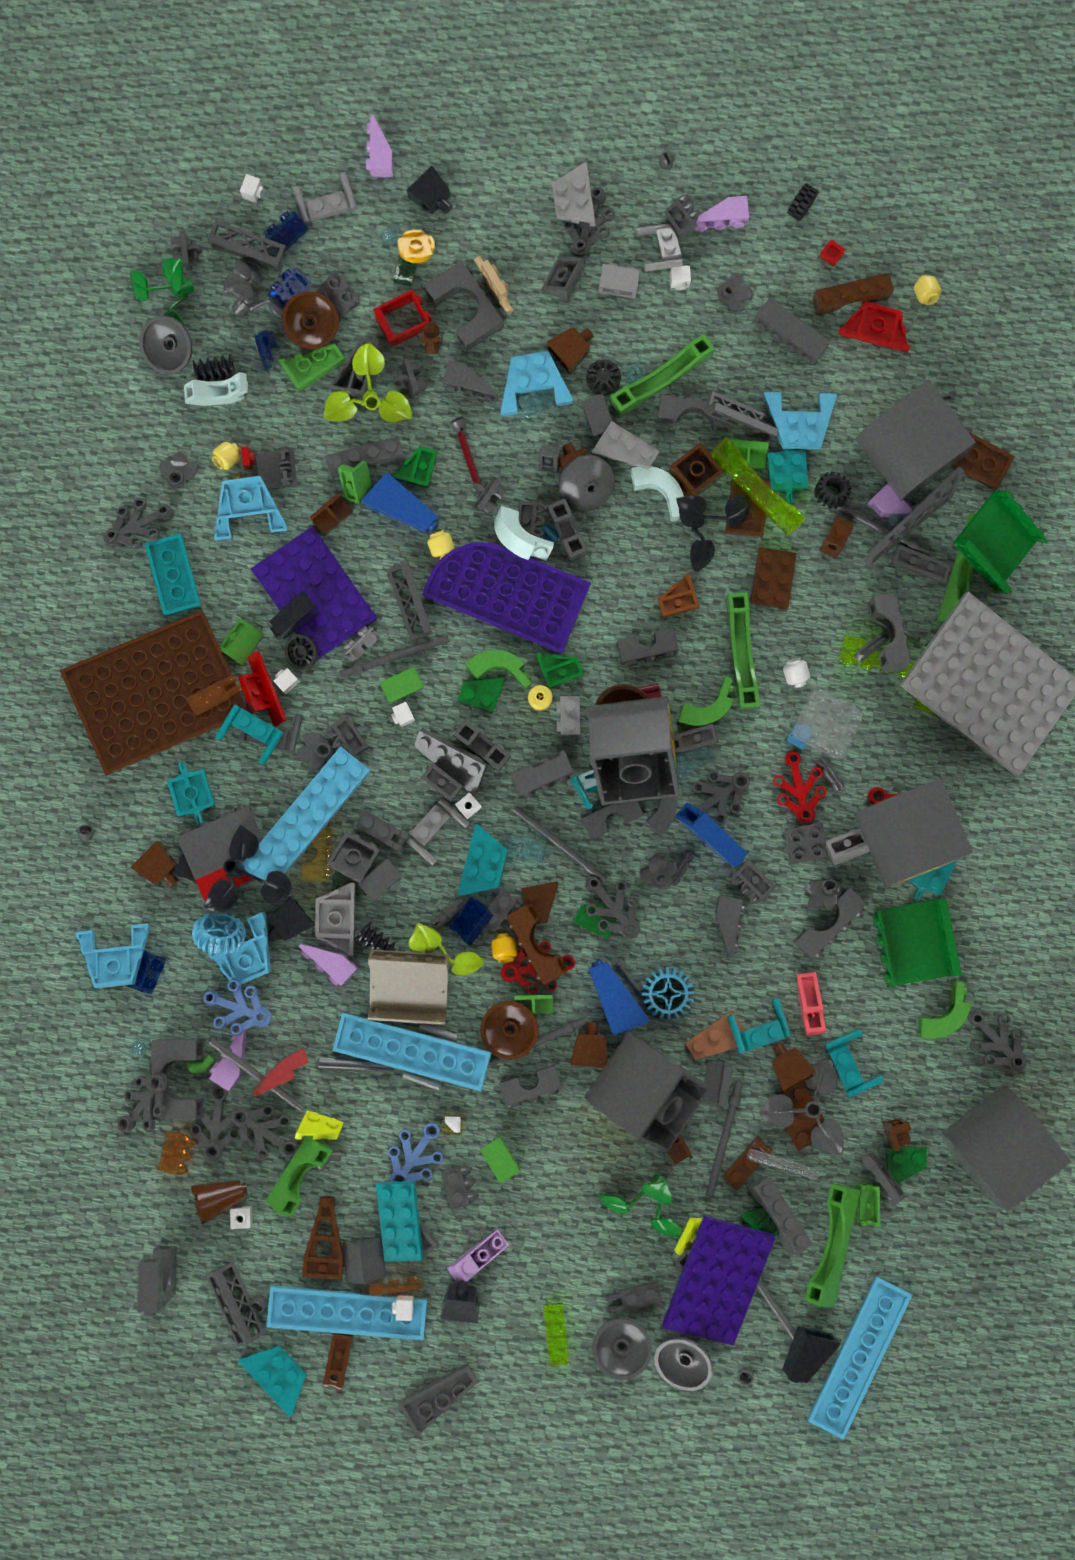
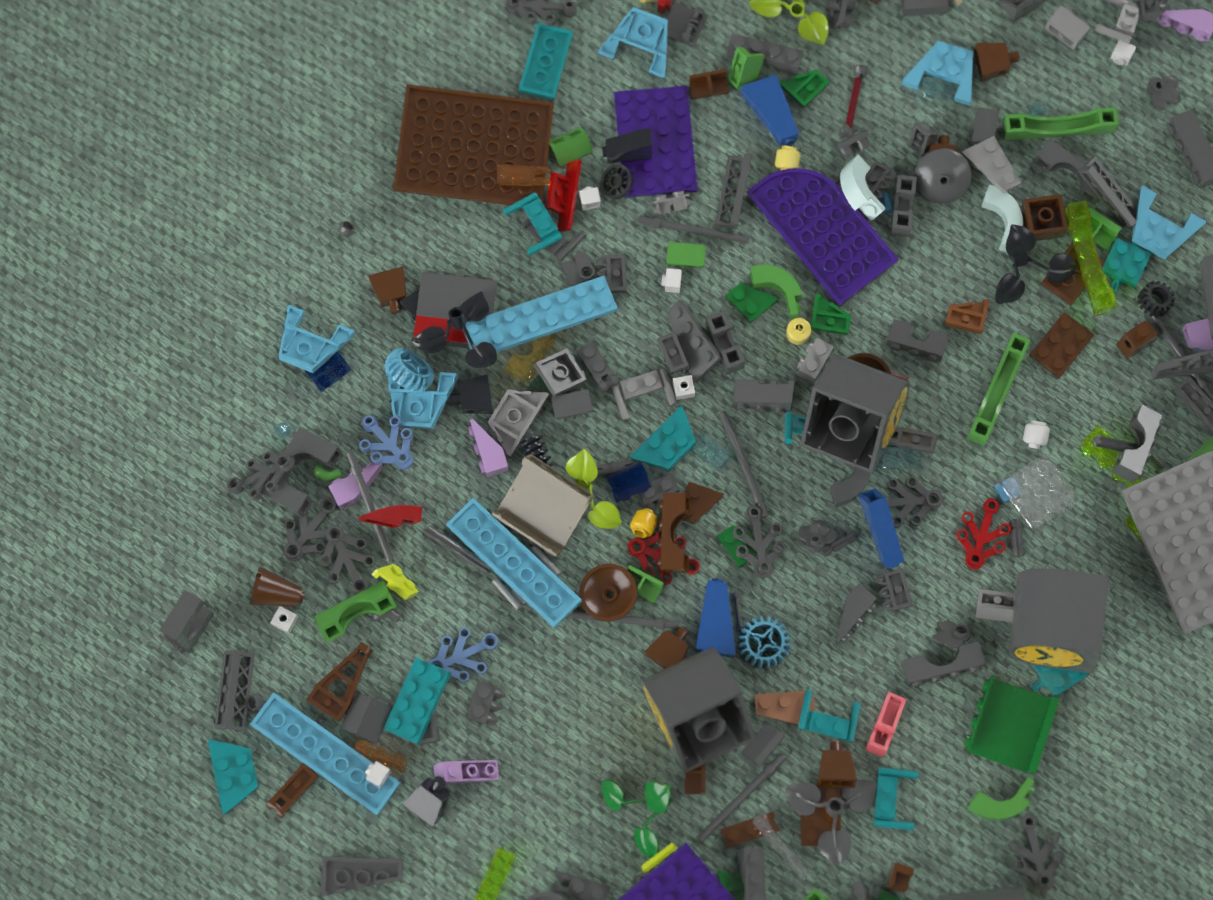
camera: 30 degrees right, 10 degrees down
clear orange plate [158,1131,195,1175] -> none
teal plate [167,761,216,825] -> none
dark grey slope [442,360,498,403] -> none
tile [443,1114,463,1135] -> none
bright green panel [480,1135,520,1183] -> none
dark grey arch [499,1064,562,1108] -> none
dark grey arch [581,801,644,840] -> none
pearl dark grey wheel [586,359,621,395] -> none
bright green arch [677,677,734,728] -> none
dark grey hinge [783,822,827,865] -> none

